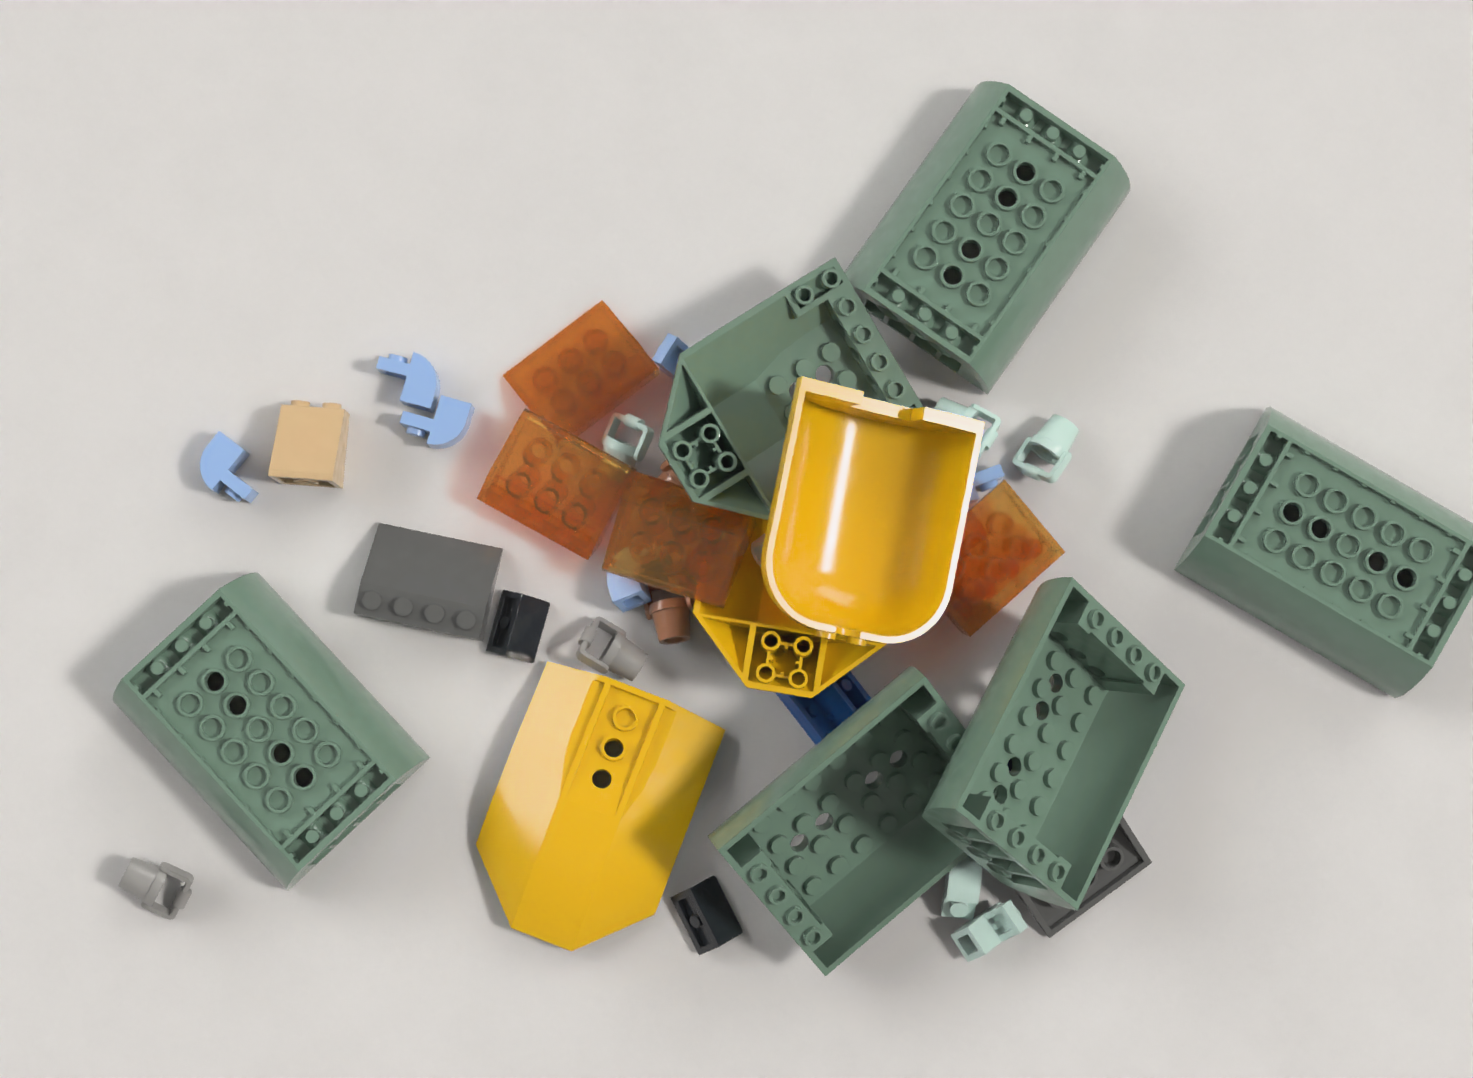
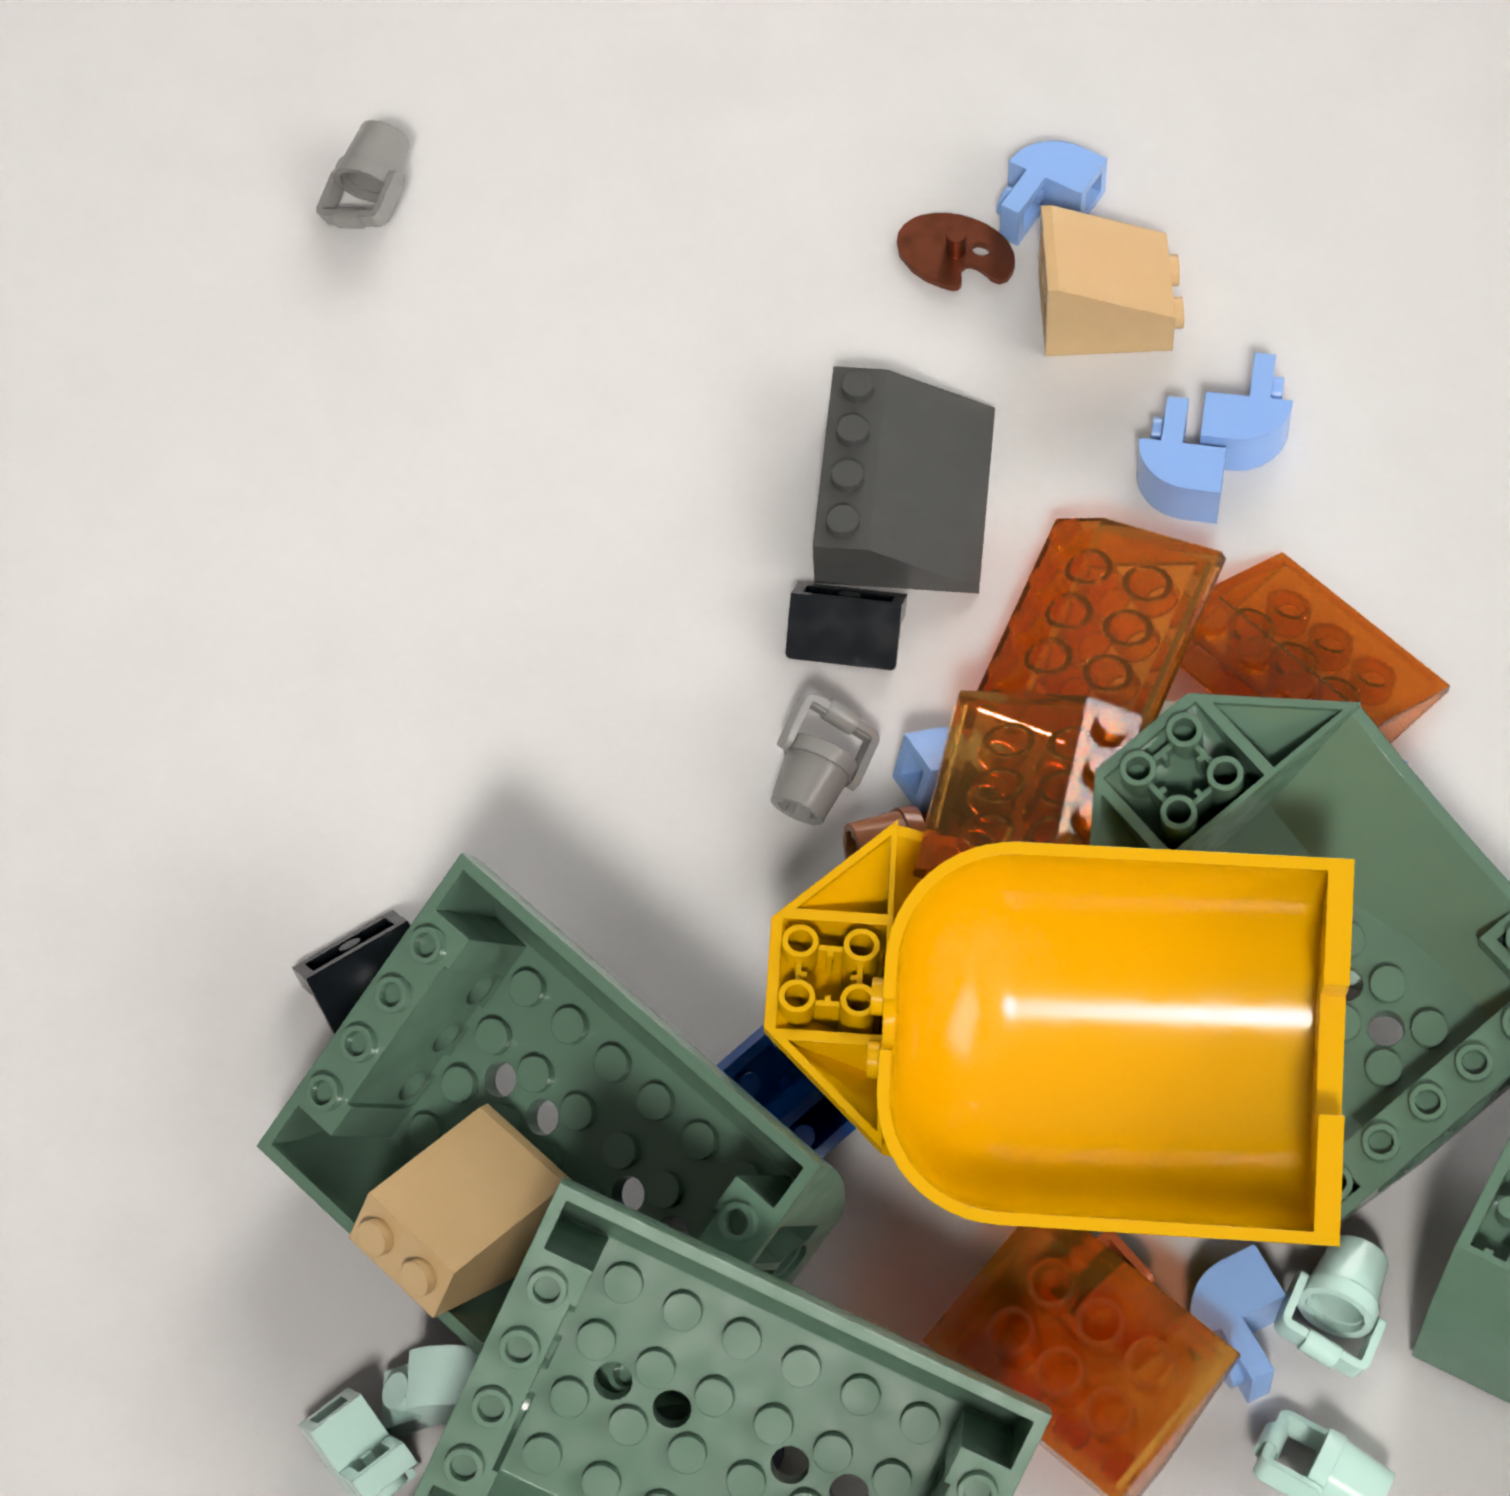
camera: 90 degrees right, 25 degrees down
sand green slope [113,572,430,891] -> none
yellow wedge [476,661,725,952] -> none
none -> tan slope [349,1103,572,1318]
none -> copper piece [897,213,1015,291]

